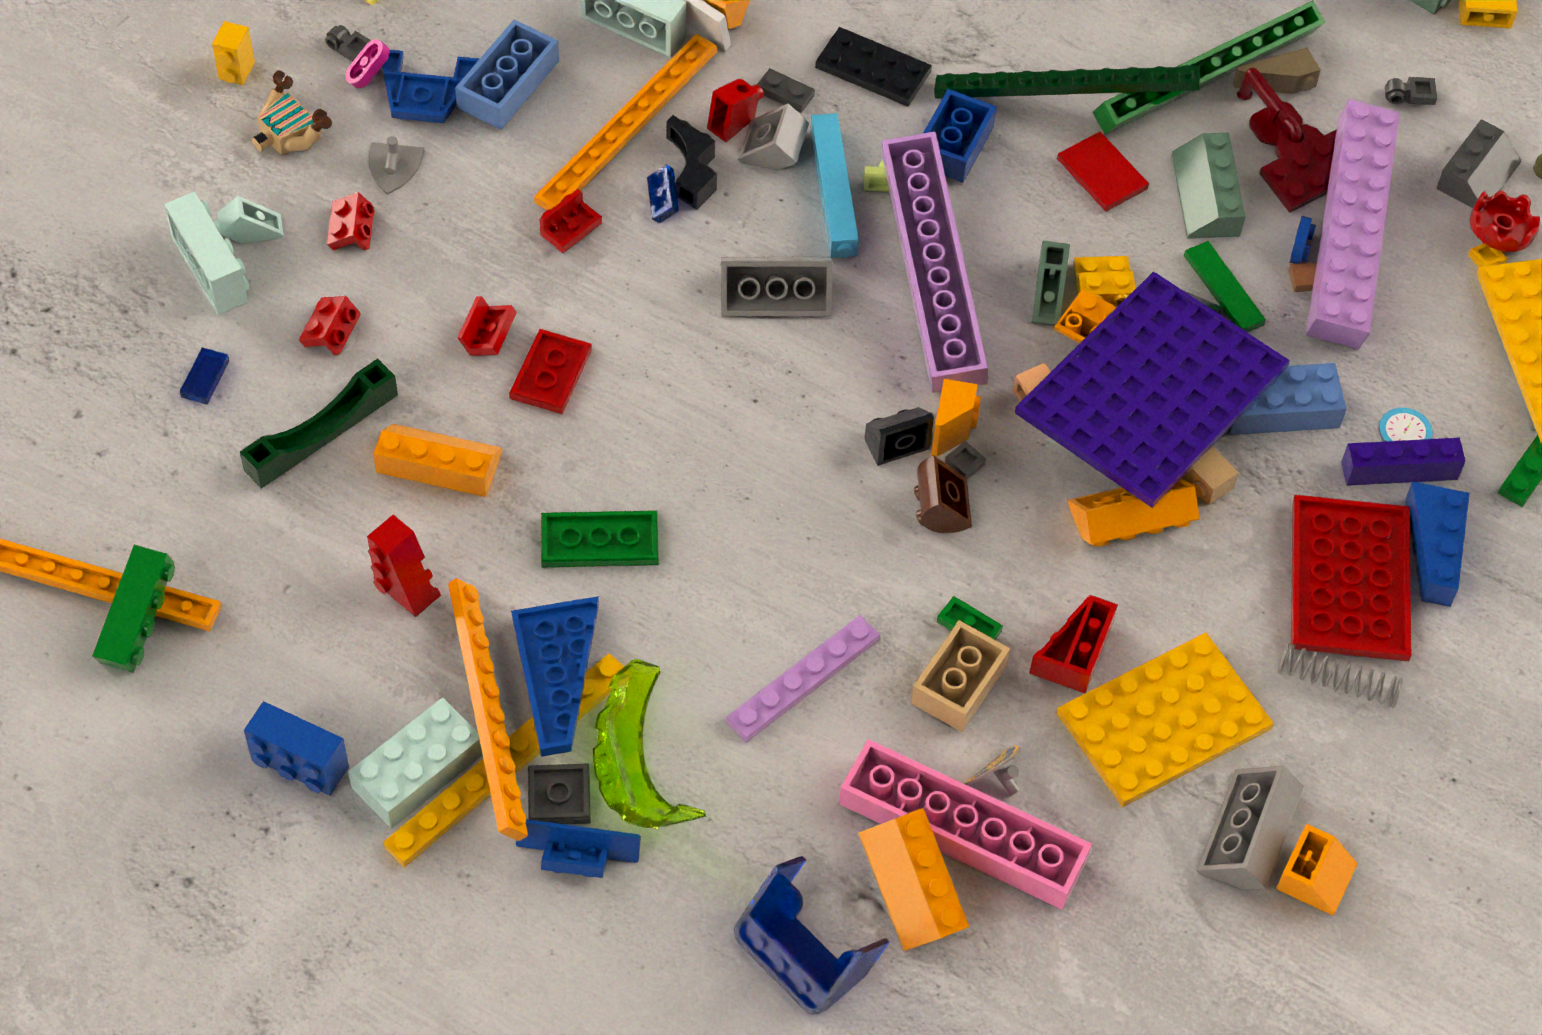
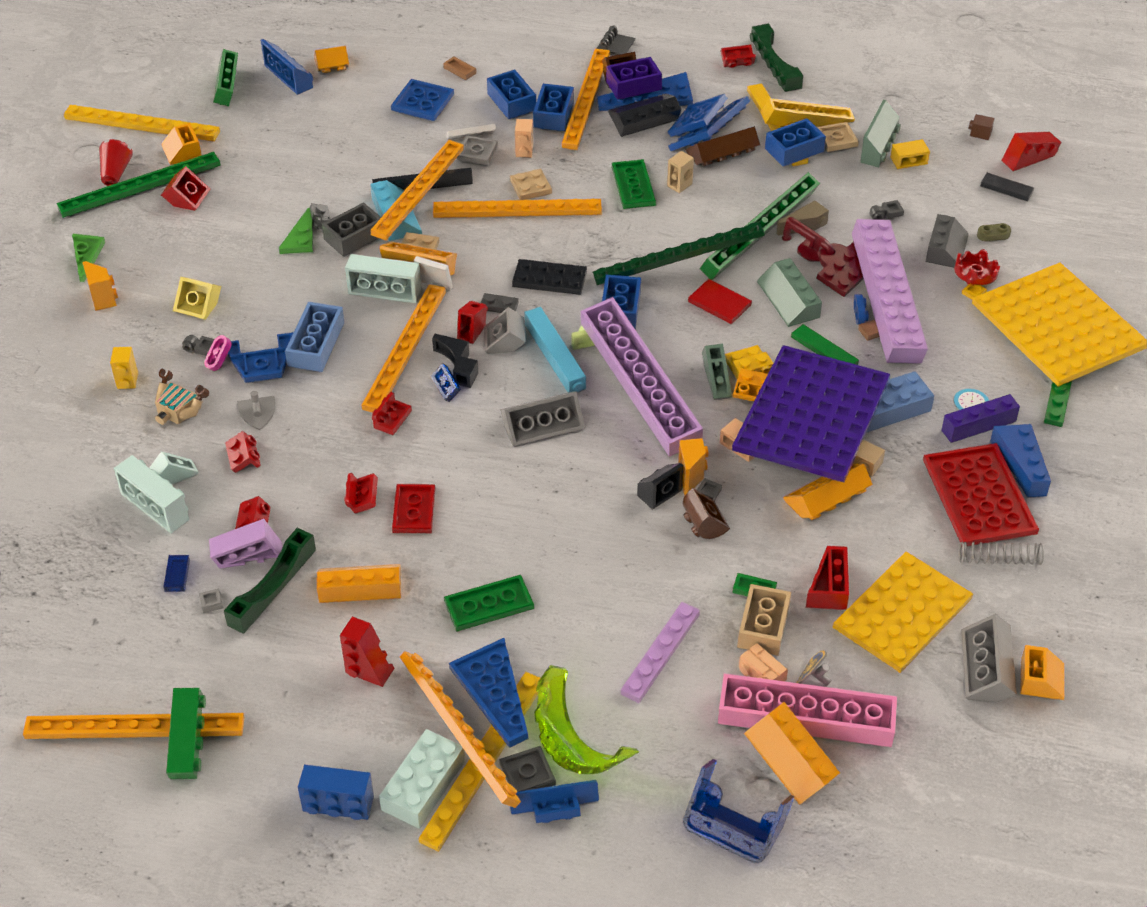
camera: 15 degrees left, 10 degrees down
none -> light grey tile [199,588,223,613]
none -> lavender wedge [209,519,282,569]
none -> light nougat brick [739,643,788,682]

